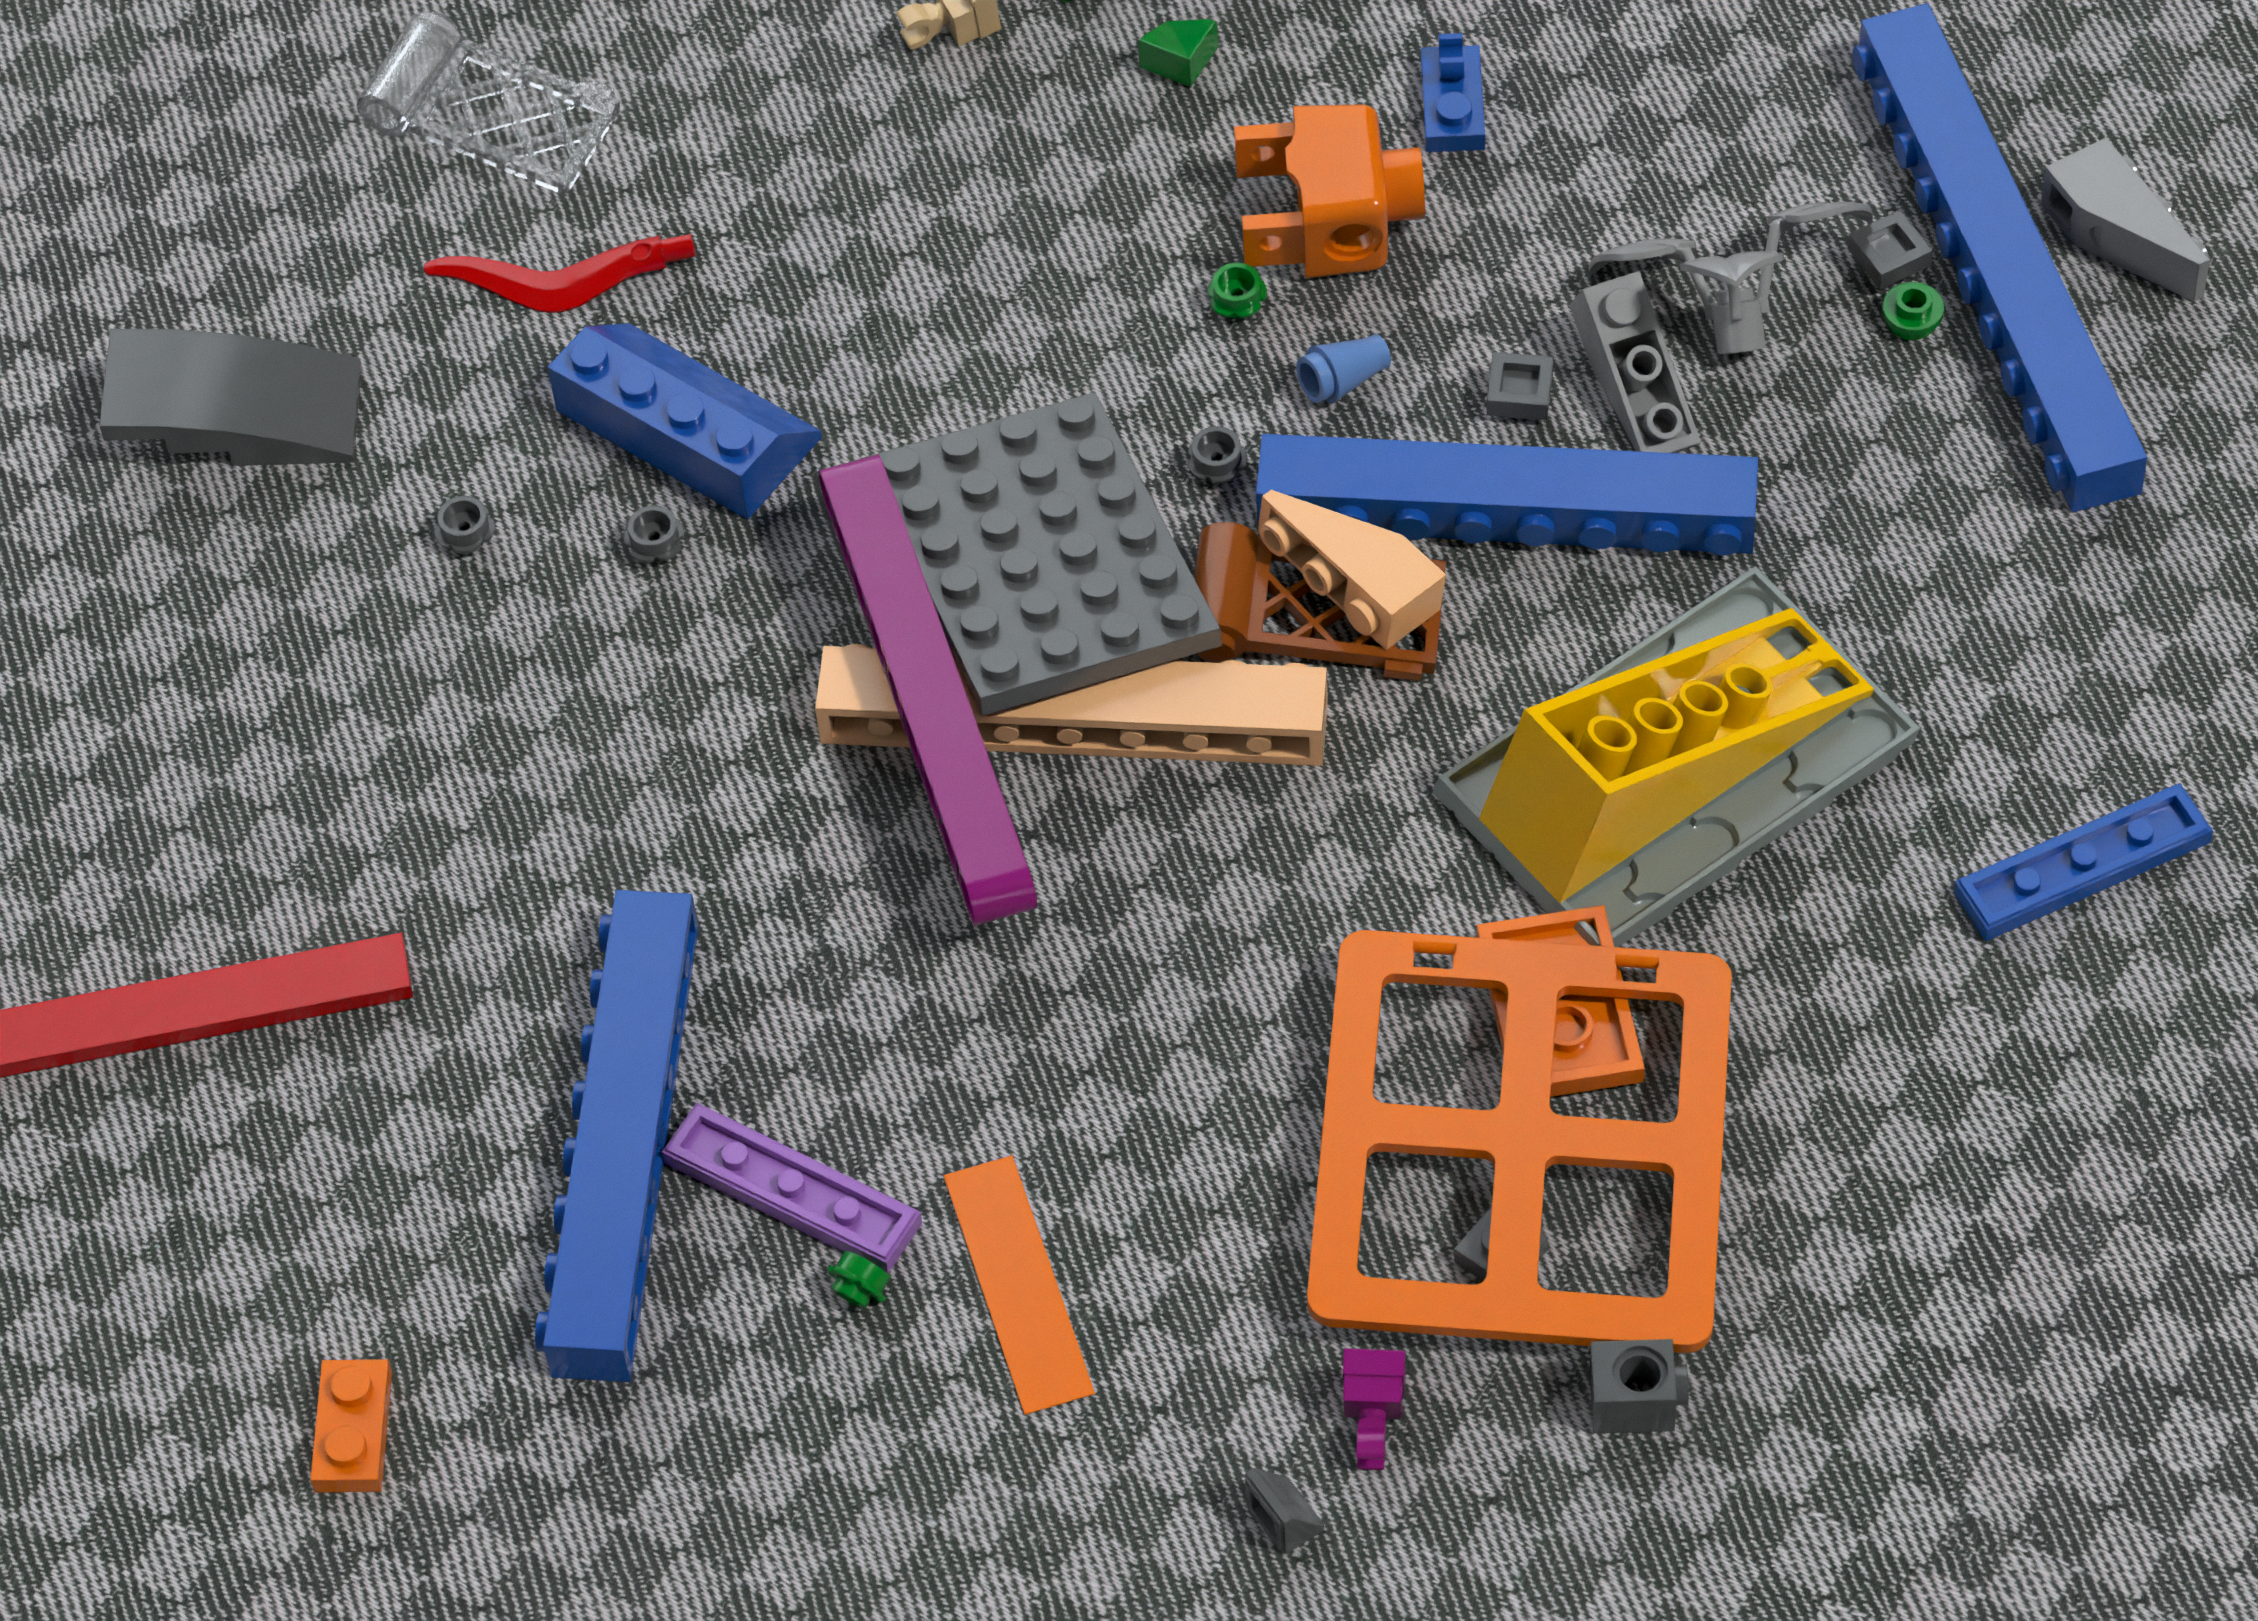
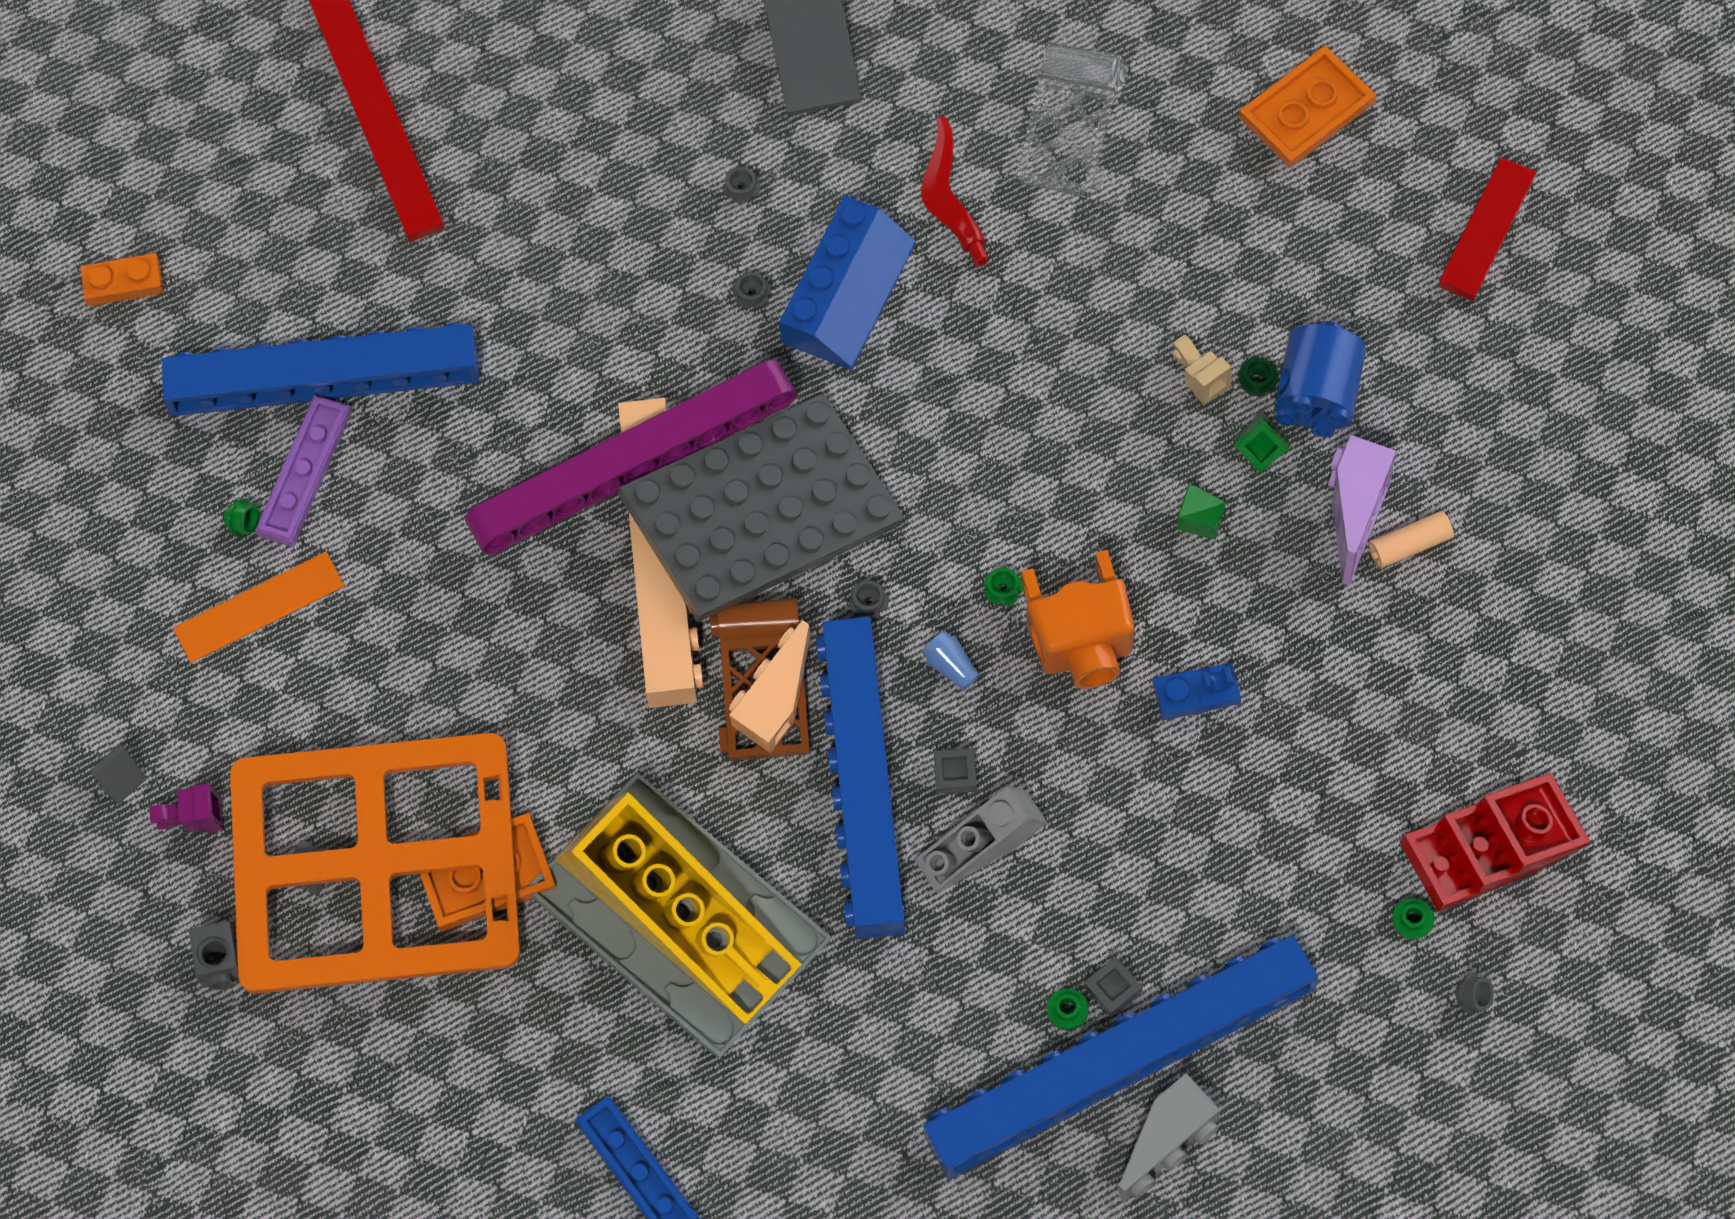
camera: 80 degrees right, 10 degrees up
light grey plant [1588,202,1873,354] -> none

